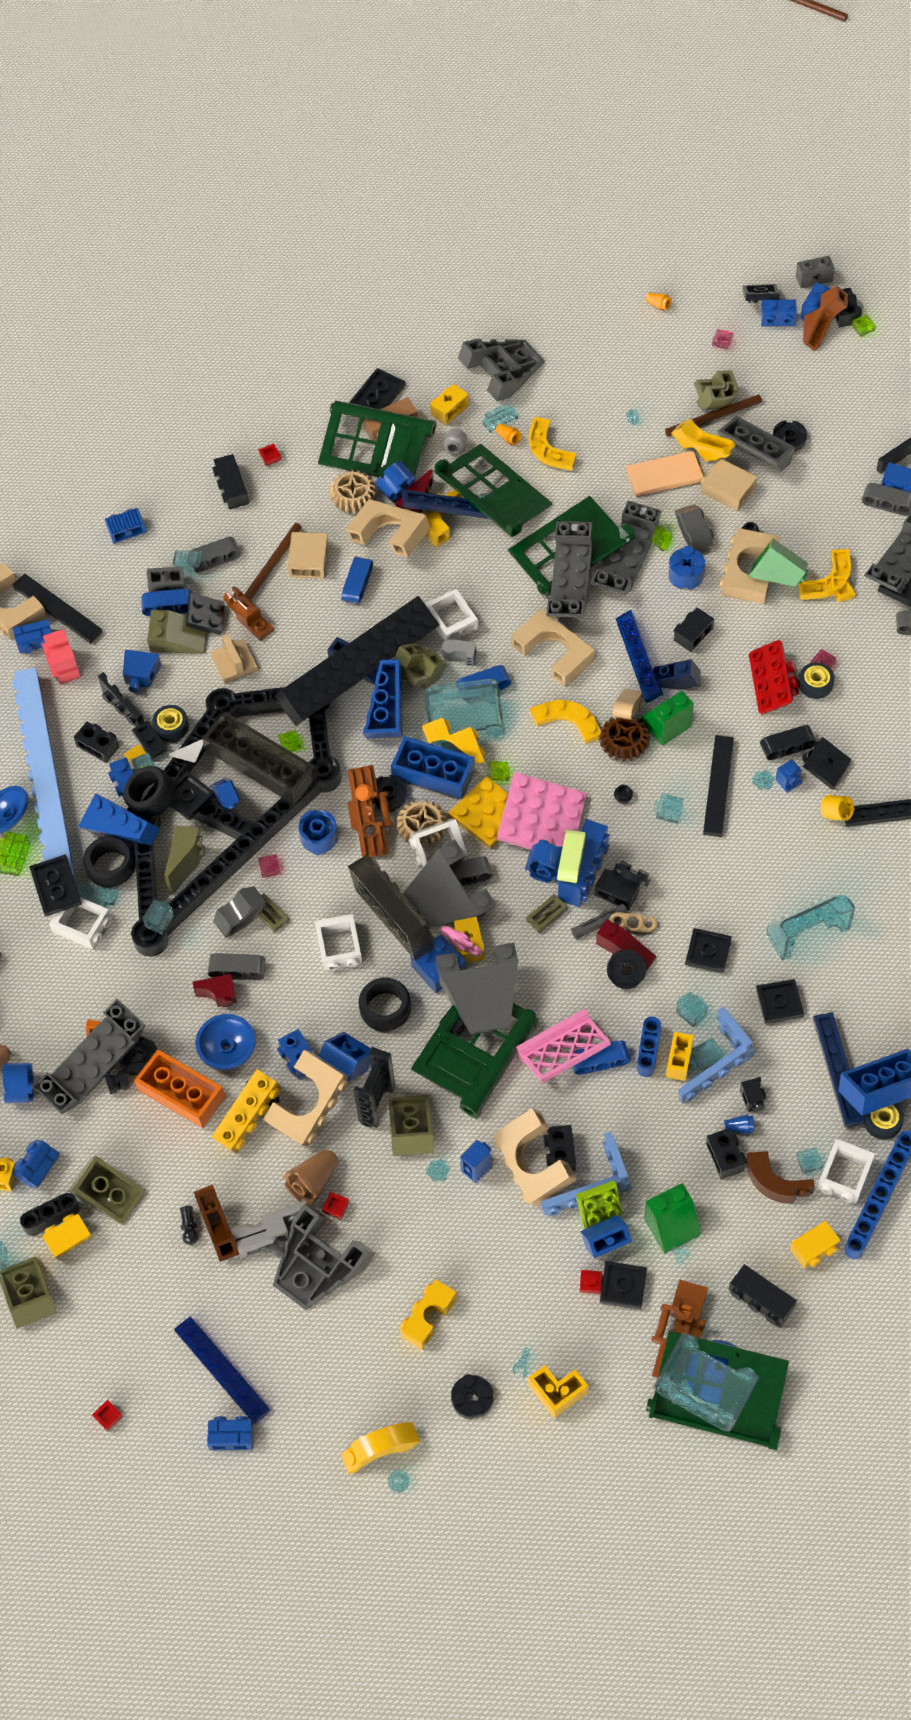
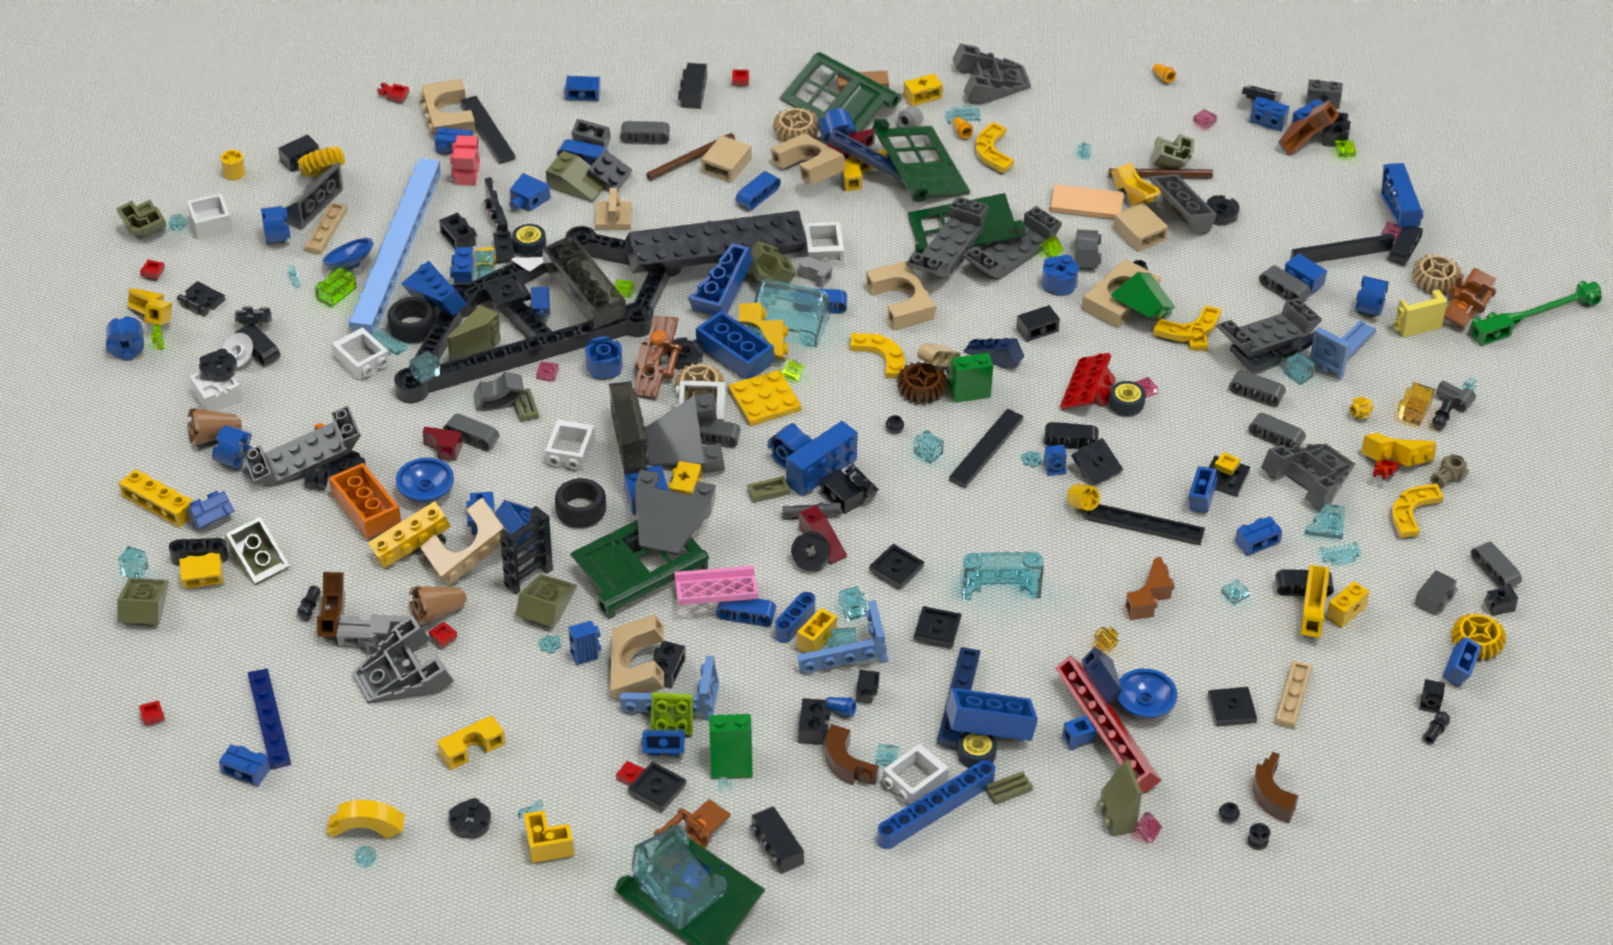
camera: 20 degrees right, 15 degrees down
black tile [29,854,82,917] -> none
black tyre [124,766,176,818] -> none
clear light blue piece [172,550,202,572] -> none
dark orange plate [223,586,274,641] -> none
black tile [349,368,406,409] -> none
bright pink piece [441,926,482,956] -> none
bright pink plate [496,772,587,850] -> none
yellowish green beam [557,829,586,883] -> none
tan piece [609,912,657,933] -> none
clear blue plate [615,610,664,703] -> none
yellow brick [790,1220,841,1269] -> none

